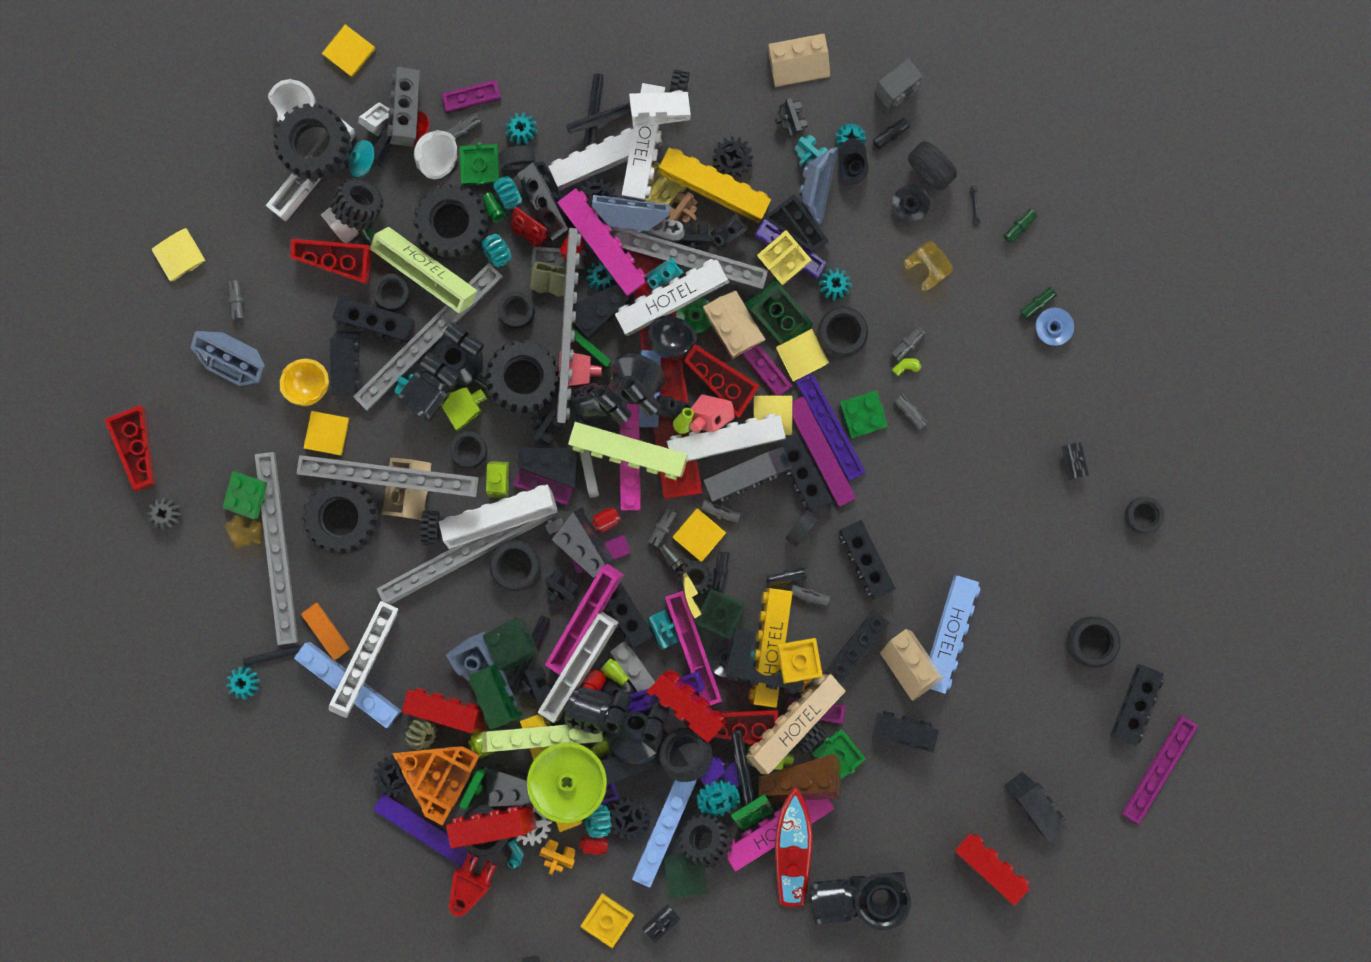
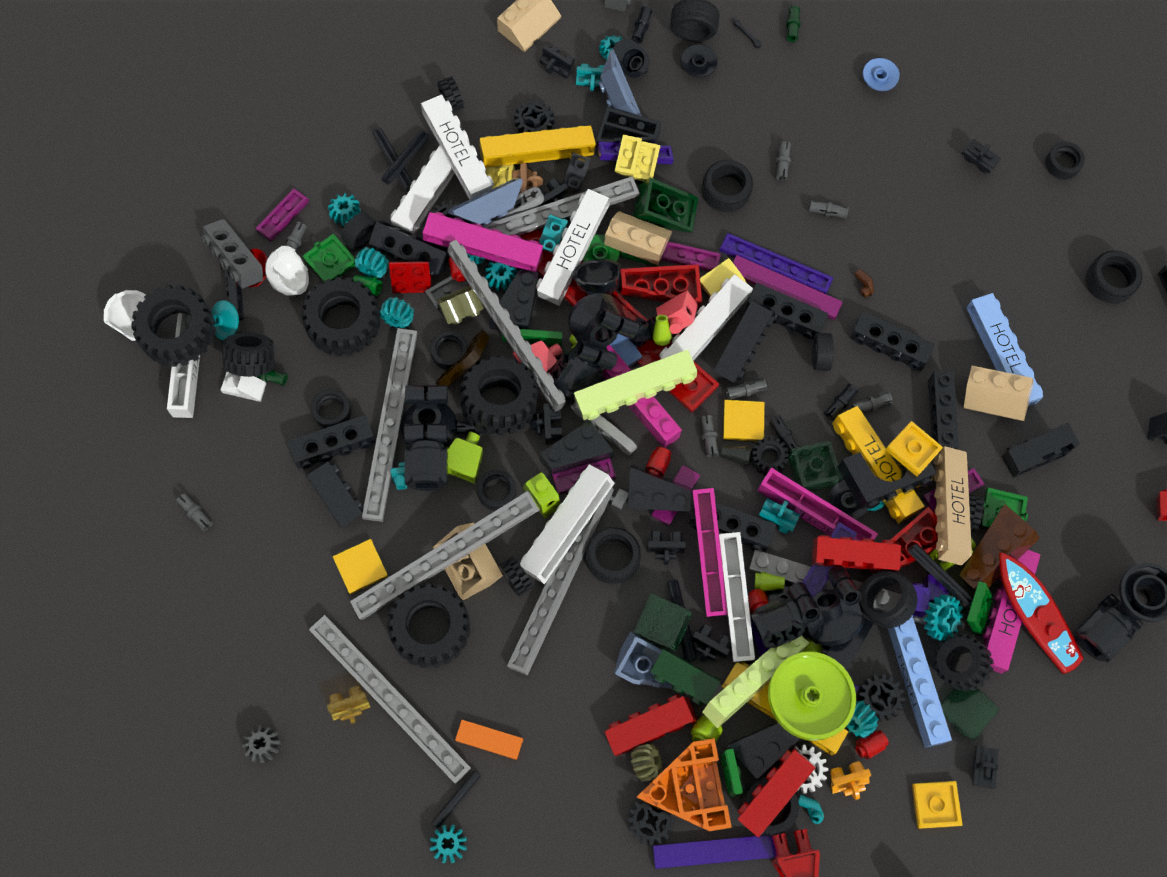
camera: 45 degrees left, 15 degrees down
red wedge [104,405,156,493] -> none
light yellow slope [152,228,206,281] -> none
sand blue wedge [190,331,265,386] -> none
green plate [223,471,268,519] -> none
yellow cylinder [280,359,329,406] -> none
red wedge [290,239,372,284] -> none
light blue brick [294,642,402,728] -> none
yellow tile [322,24,376,78] -> none
white brick [329,601,398,718] -> none
white slope [358,102,389,136] -> none
yellowish green brick [370,227,477,313] -> none
white wedge [629,90,691,127] -> none
light yellow slope [683,573,701,618] -> none
light yellow slope [776,329,829,381] -> none
teal gear [819,268,852,301] -> none
green plate [839,390,888,438] -> none
lime arm [892,358,921,376] -> none
clear yellow piece [903,241,953,292] -> none
dark green pin [1020,286,1058,320] -> none
none -> dark brown beam [435,330,490,387]
none -> reddish brown arm [854,269,874,298]

